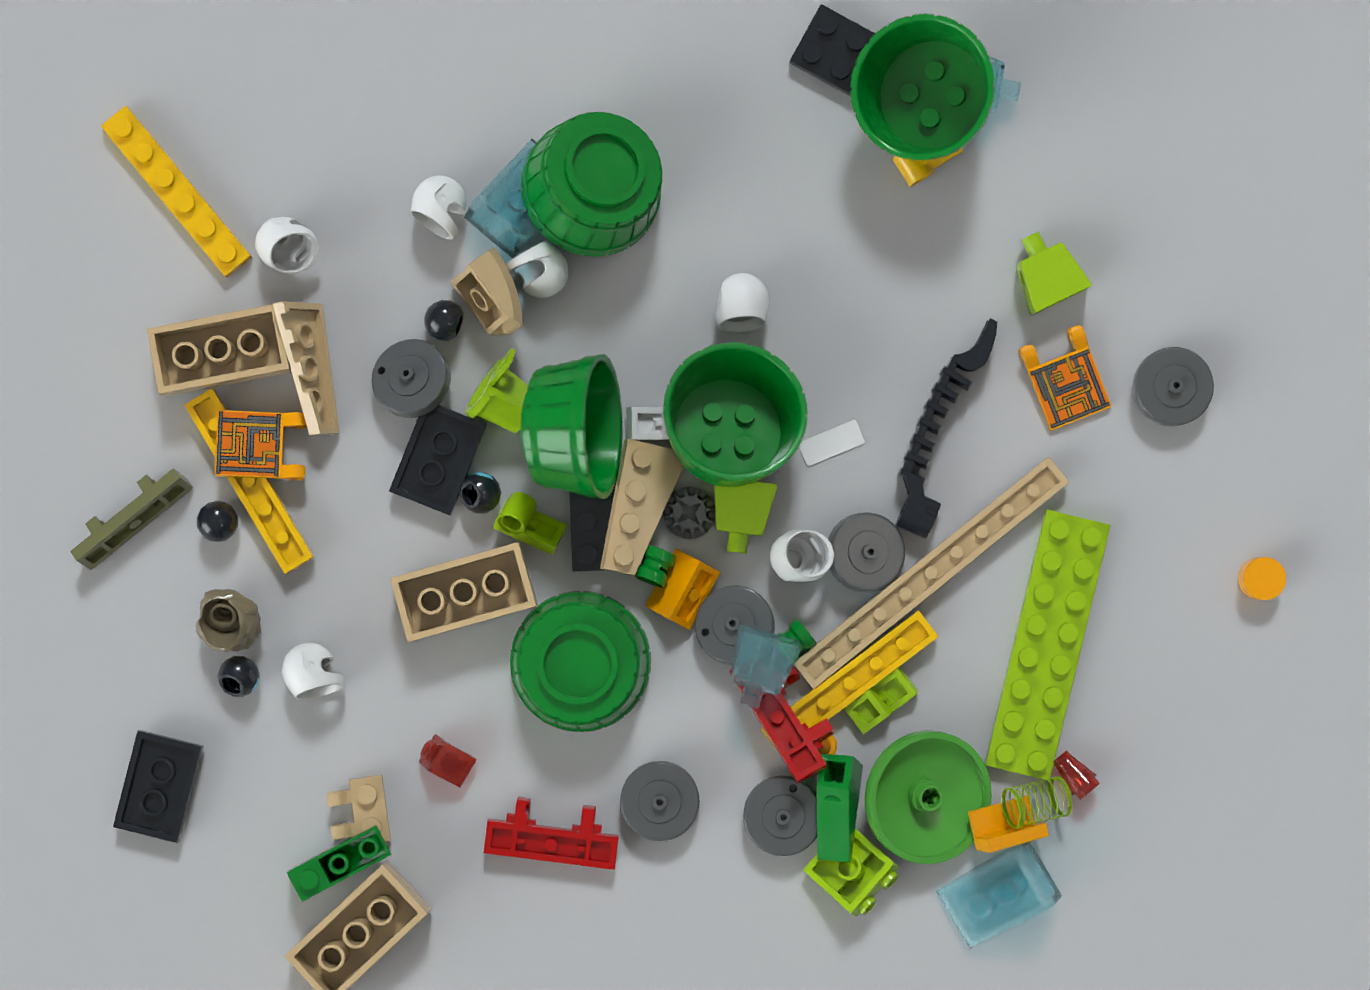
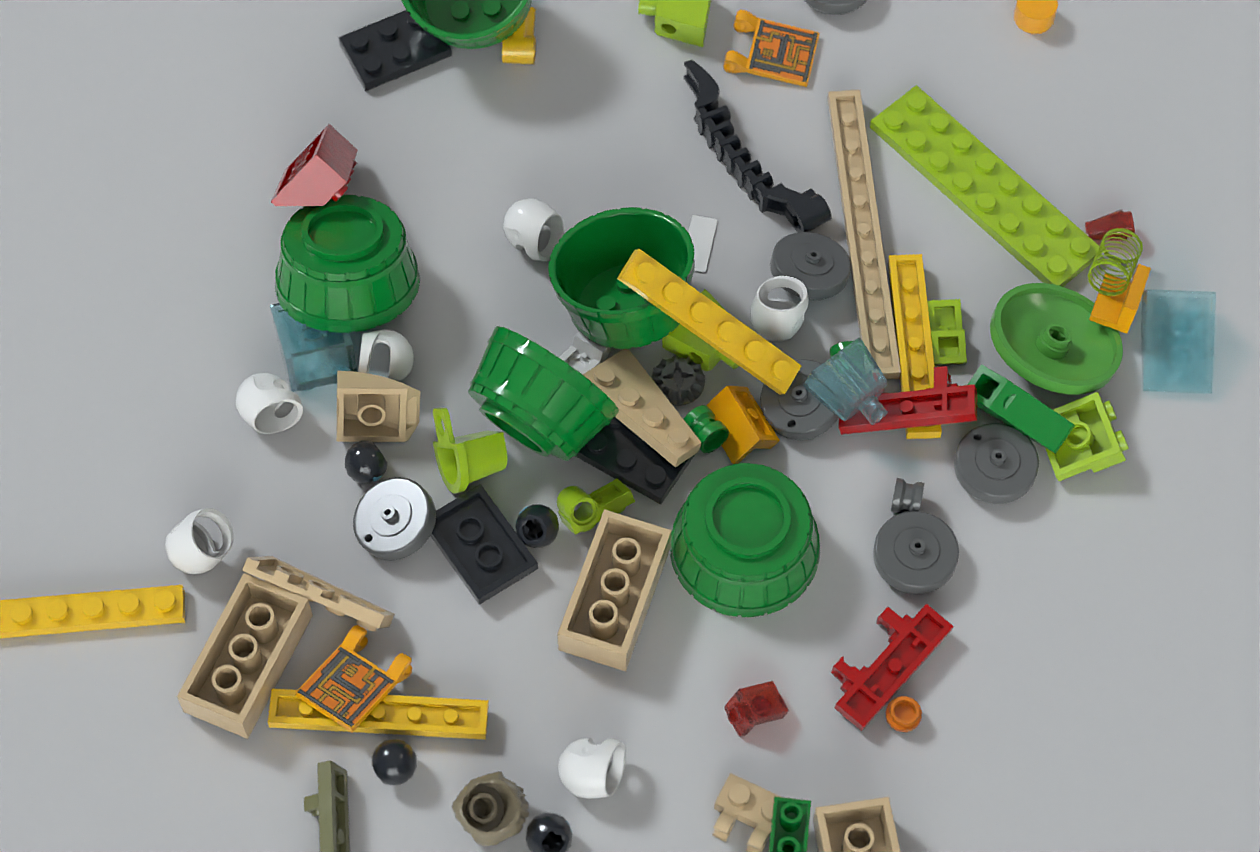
camera: 55 degrees left, 25 degrees down
none -> slope [271,124,358,206]
none -> yellow plate [617,249,802,395]
none -> orange plate [885,696,922,732]
none -> dark grey wheel [890,478,924,513]

